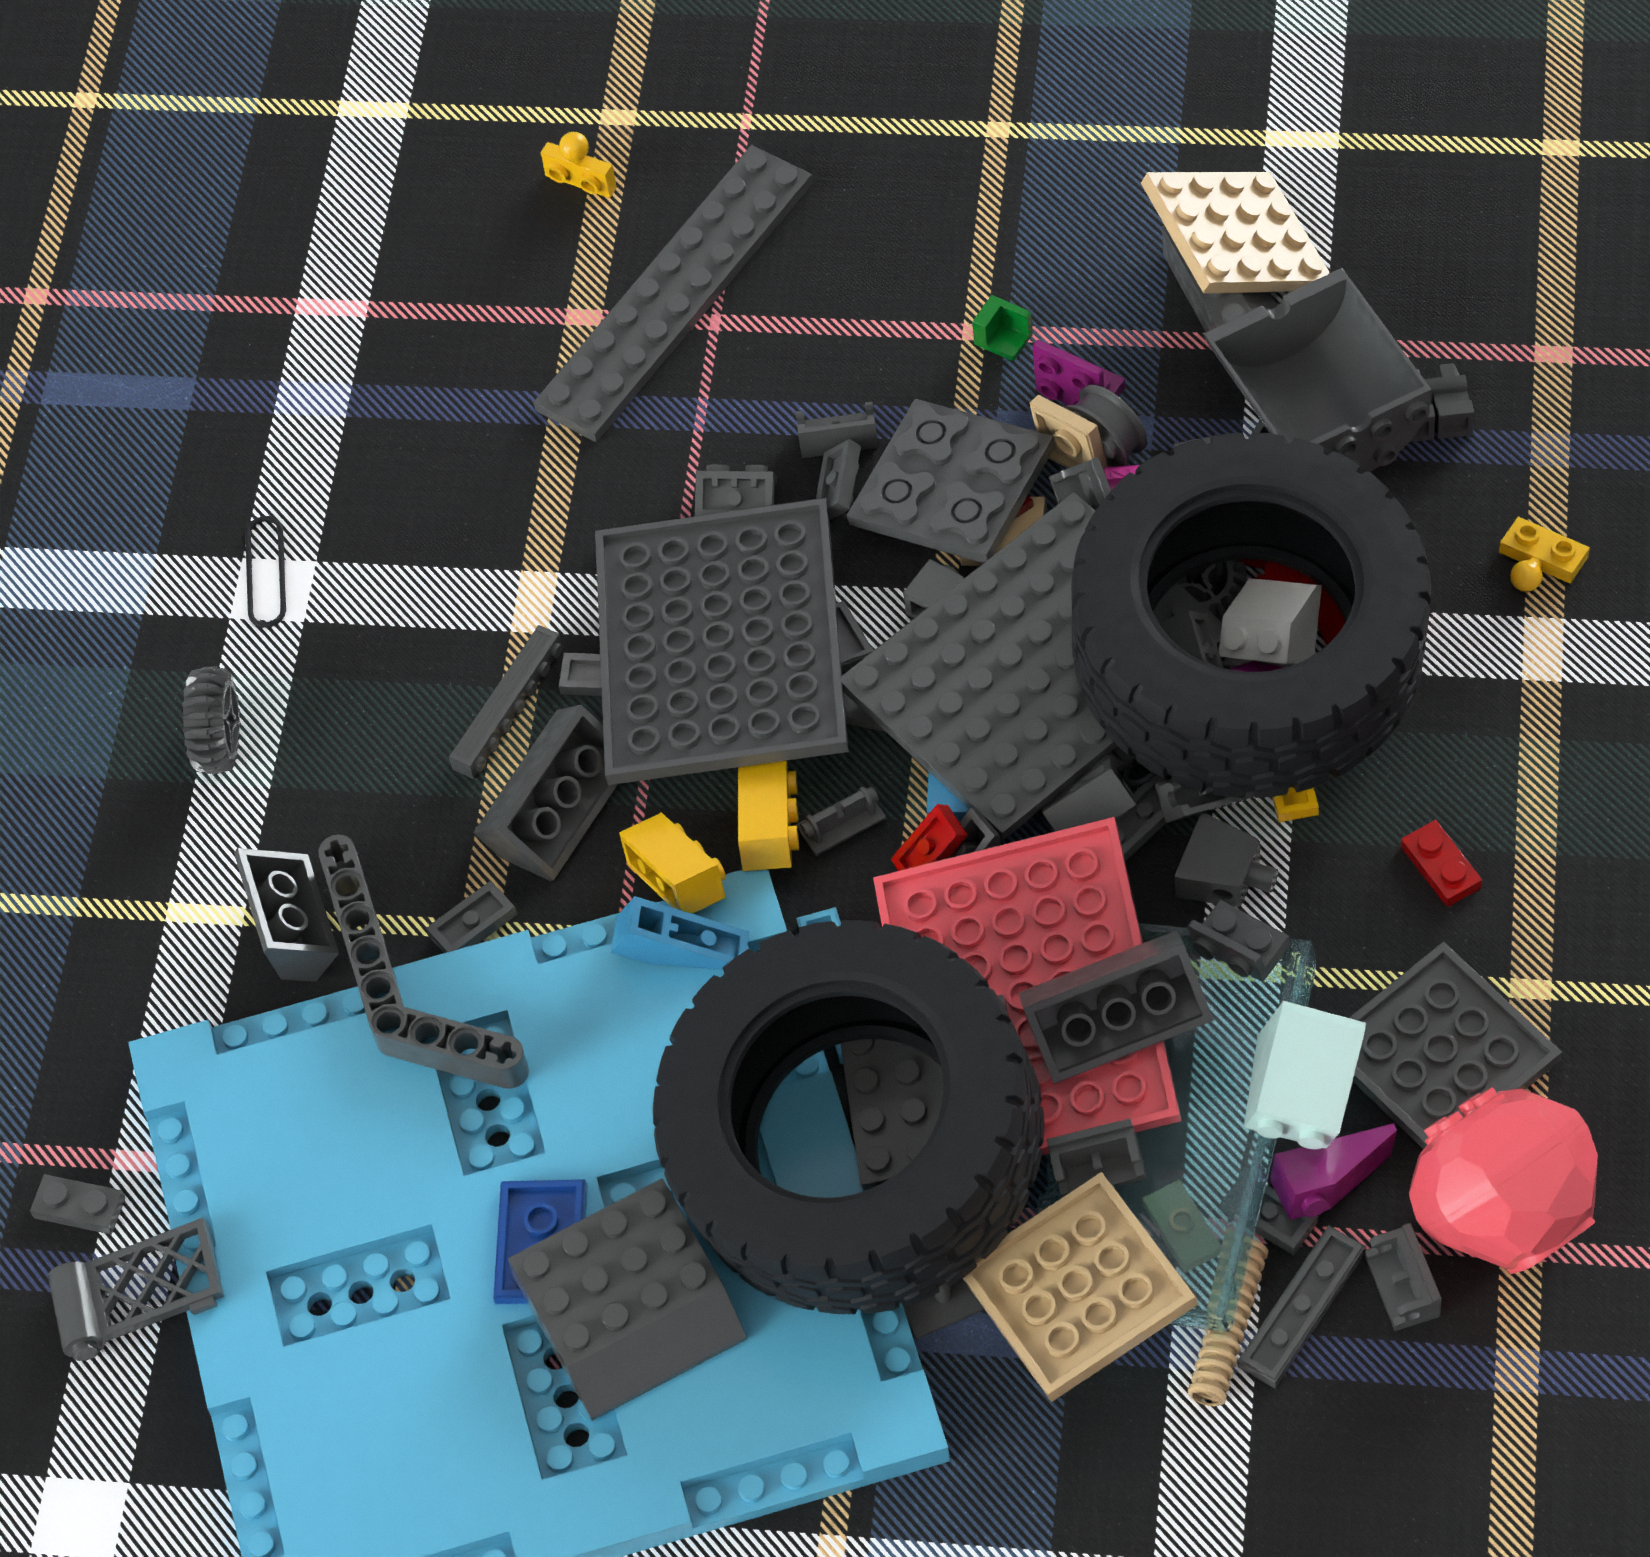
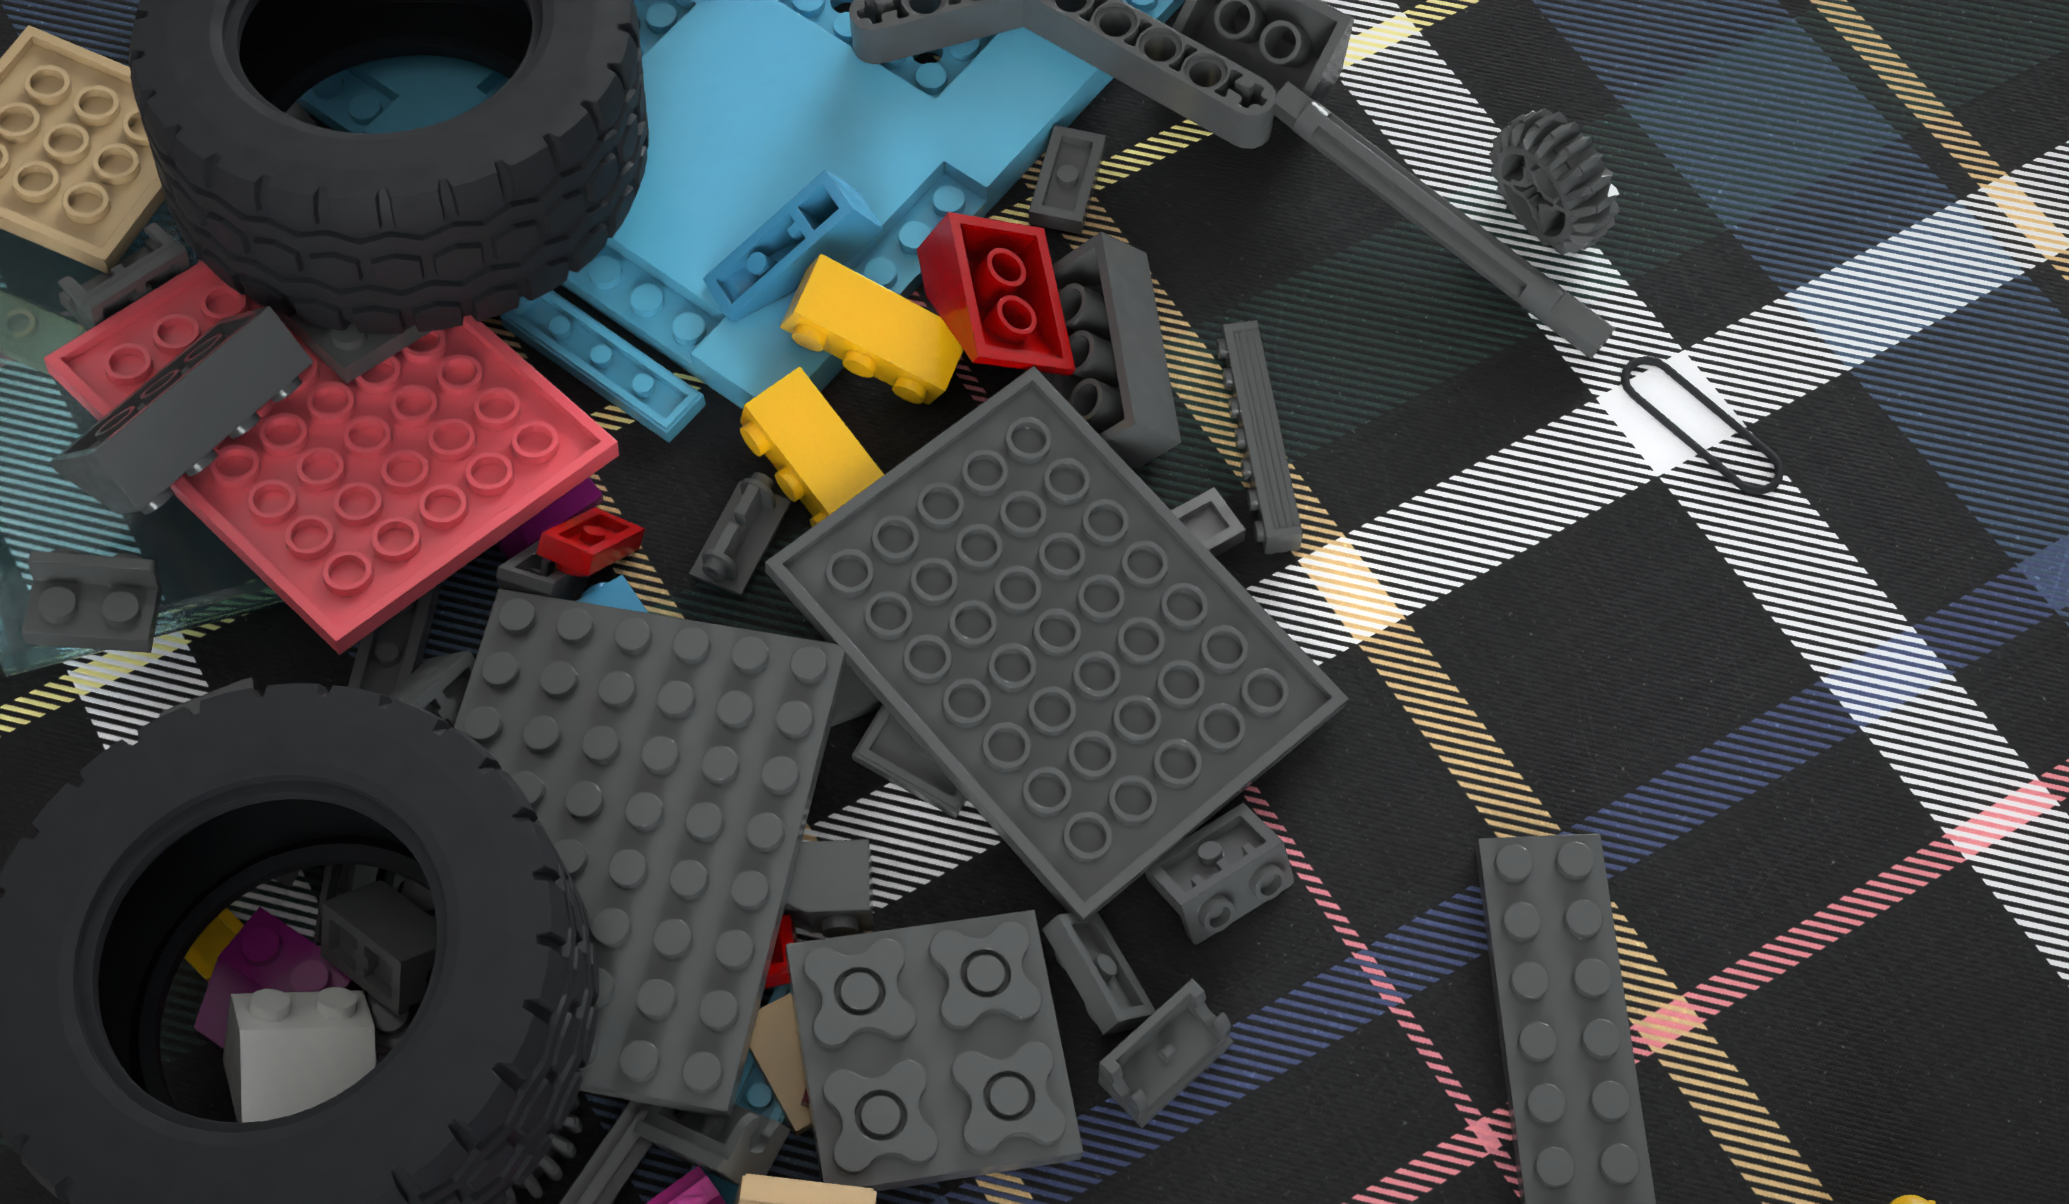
camera: 135 degrees right, 5 degrees up
none -> red slope [917,212,1076,376]
none -> dark grey piece [1274,81,1616,359]

